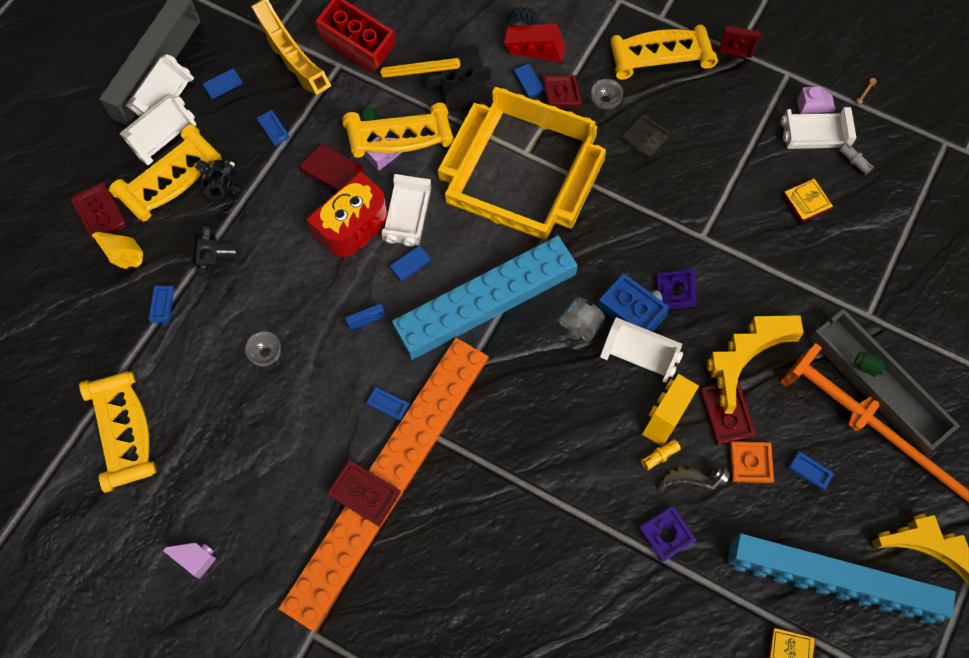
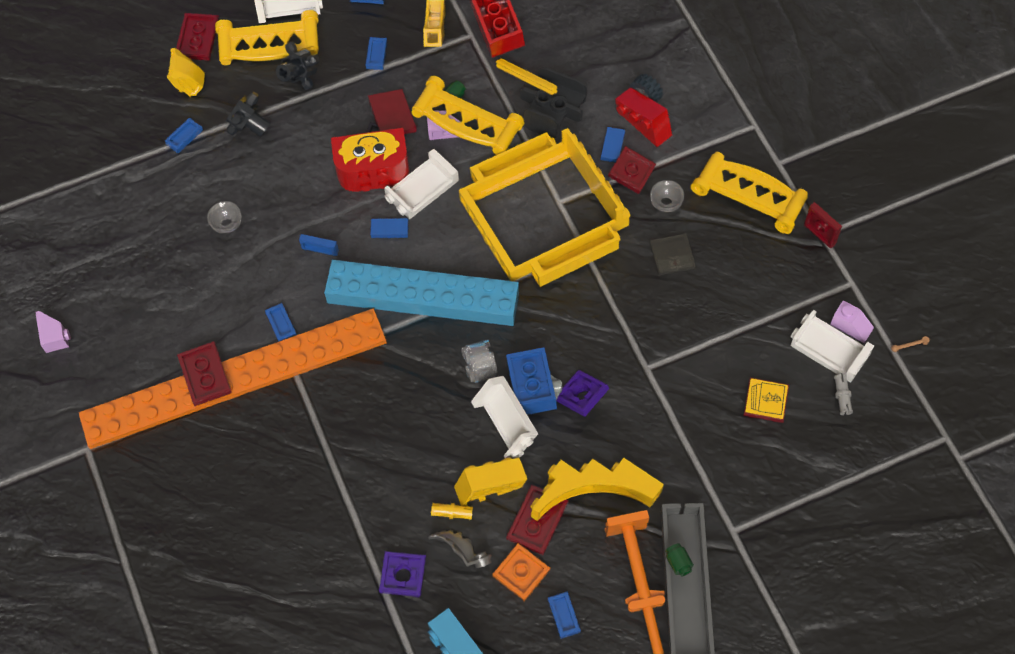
camera: 40 degrees right, 5 degrees down
yellow piece [79,371,157,493] -> none

